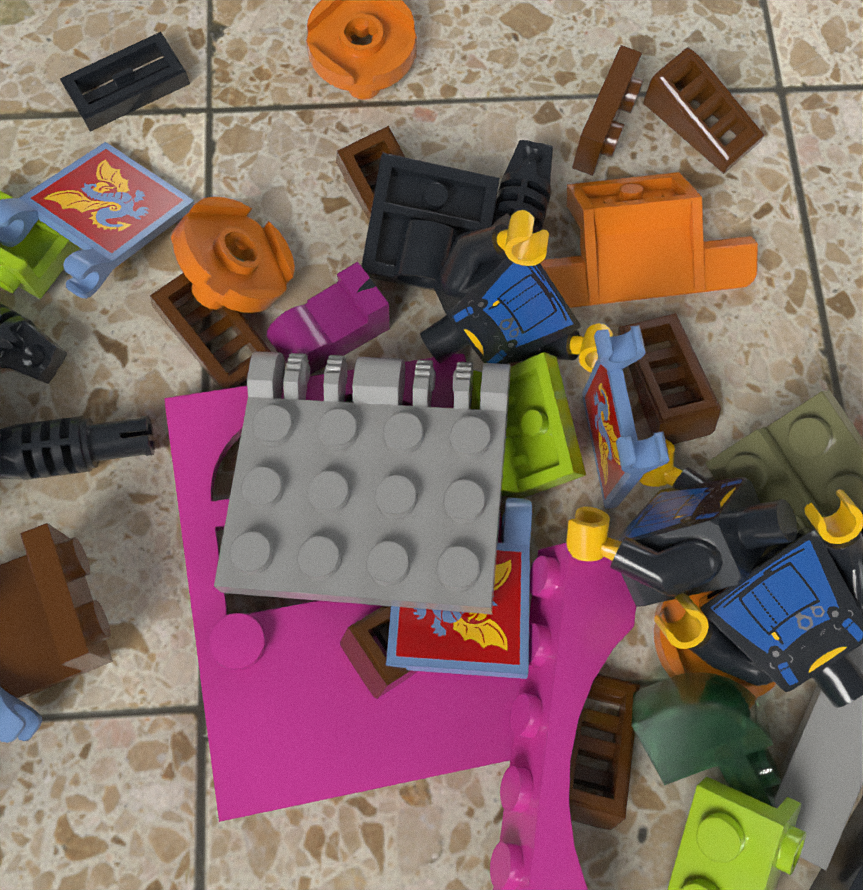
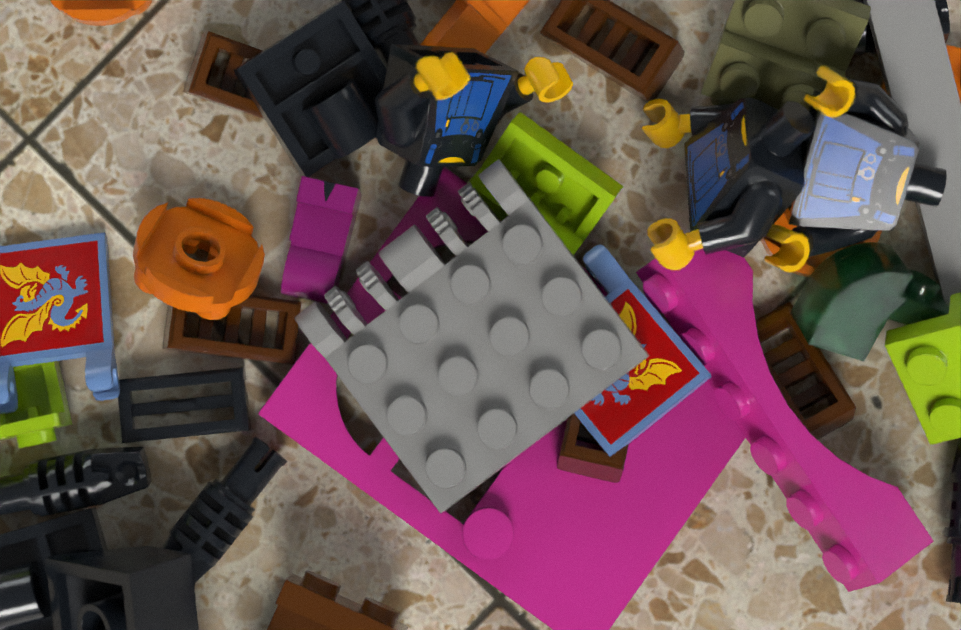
camera: 35 degrees left, 15 degrees up
medium blue flag [582,325,669,509] -> none
none -> black tile [118,367,251,443]

